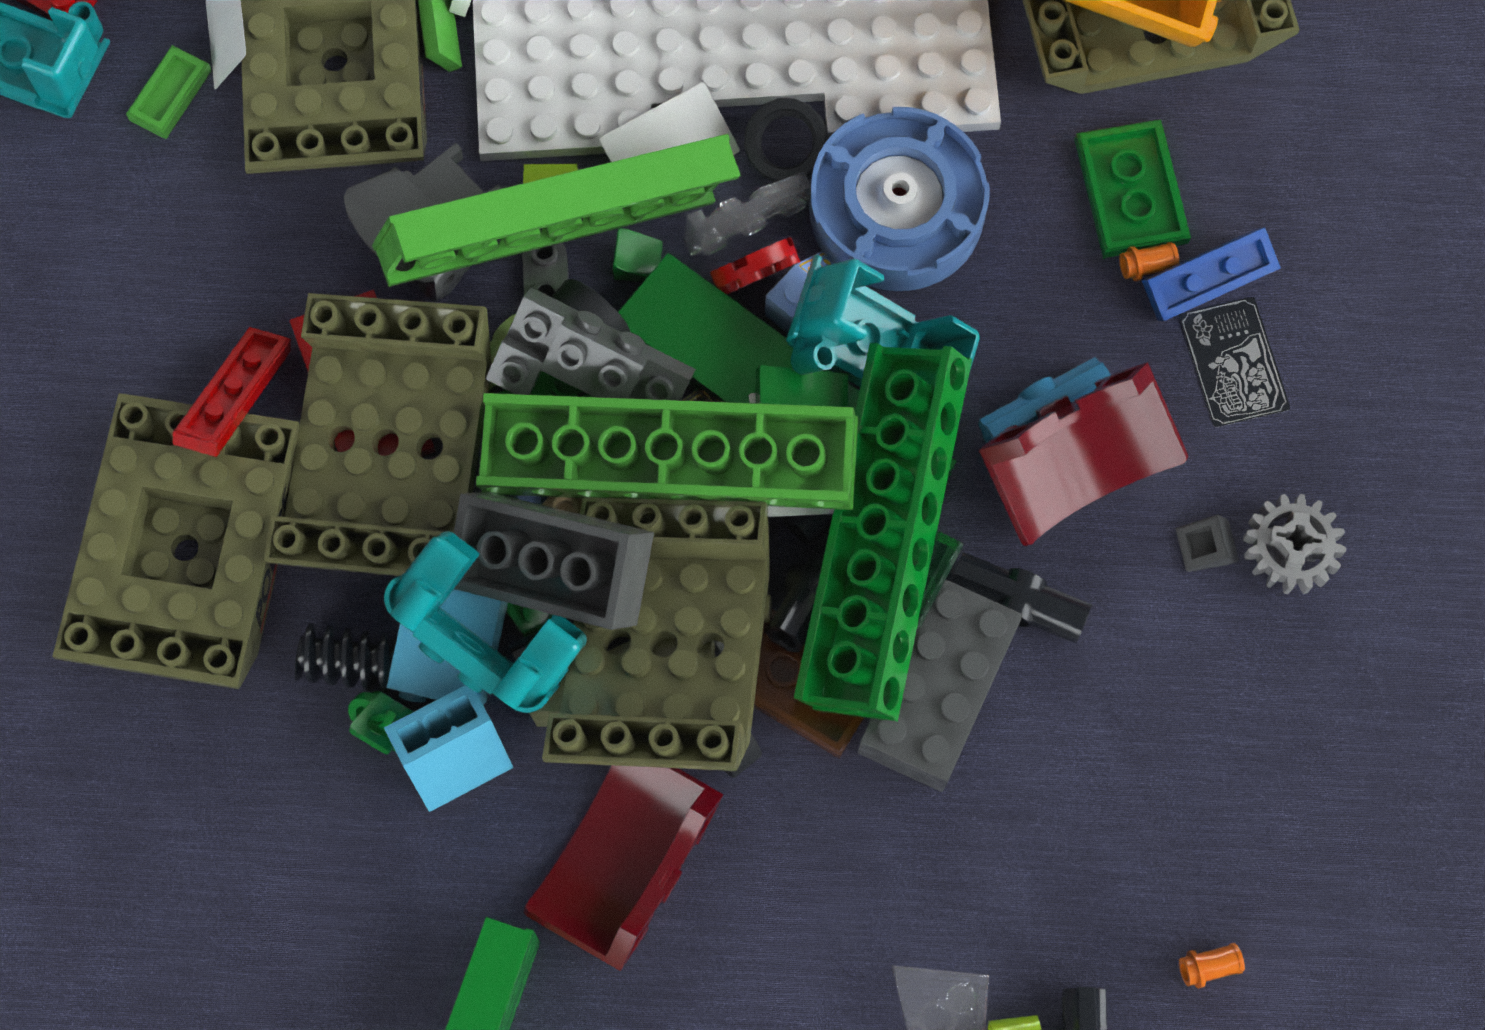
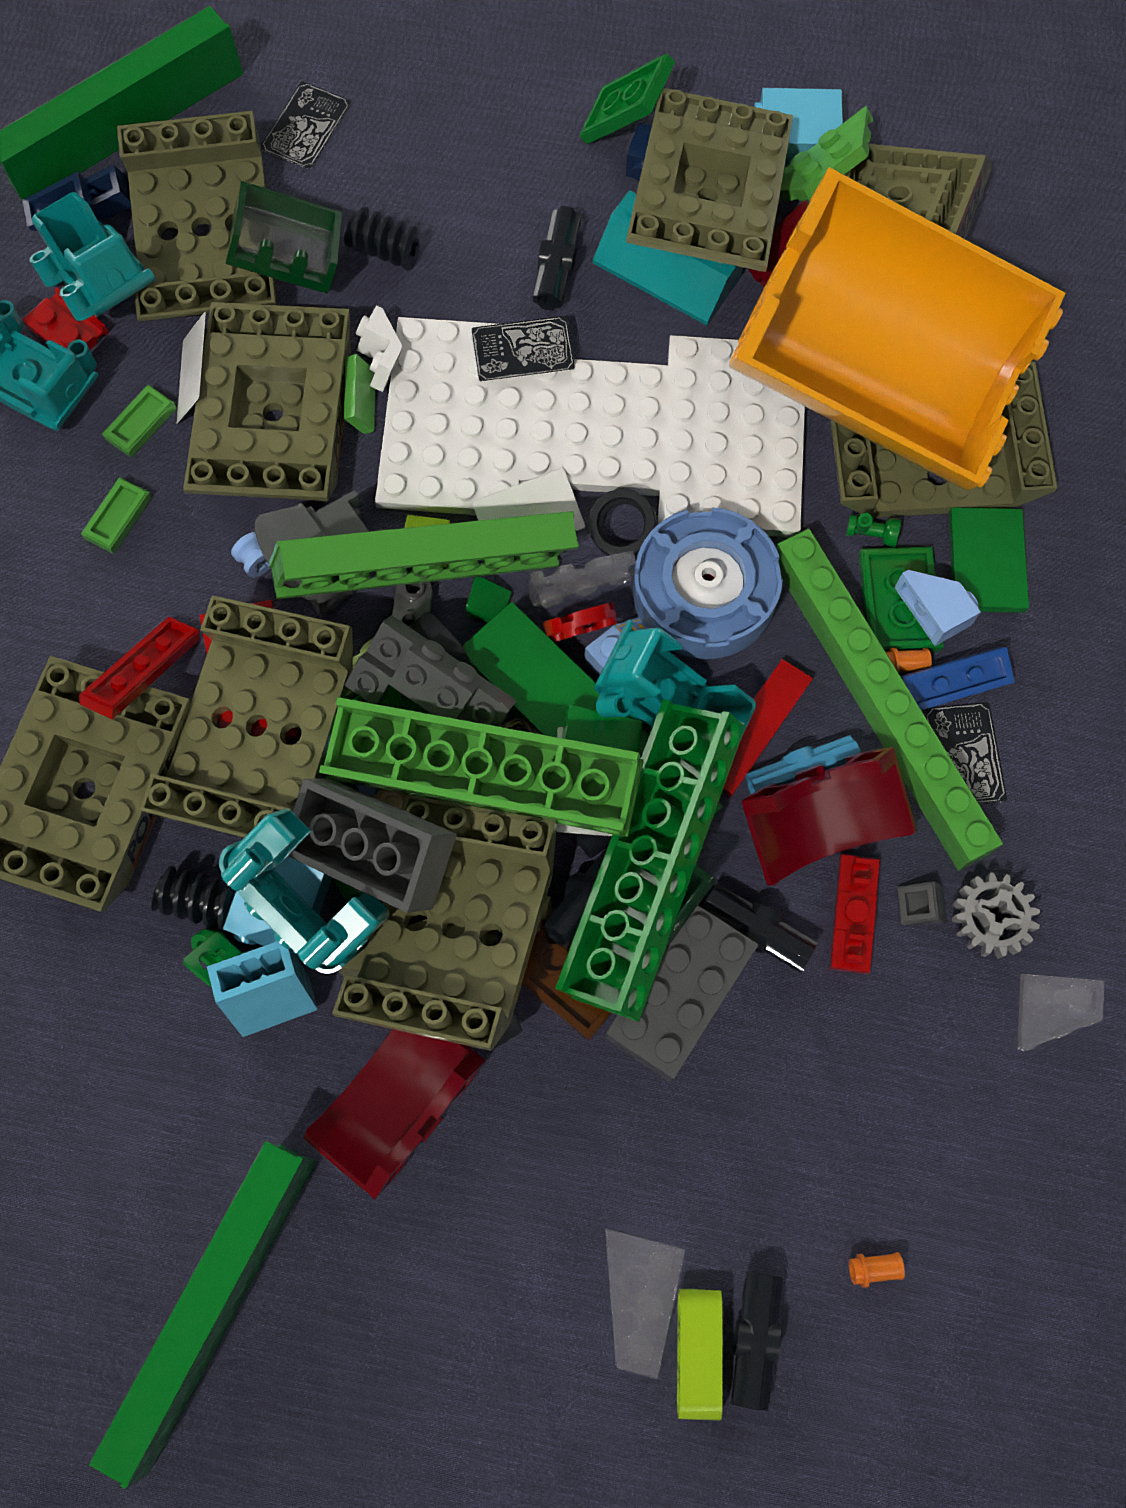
camera: 10 degrees right, 0 degrees up
none -> bright green tile [81,477,152,554]
none -> light blue wheel [231,532,271,578]
none -> red tile [722,659,813,798]
none -> bright green brick [776,529,1003,871]
none -> red plate [829,854,880,974]
none -> green piece [846,513,901,547]
none -> light blue slope [895,570,981,646]
none -> green tile [948,507,1029,613]
none -> clear wing [1017,974,1104,1051]

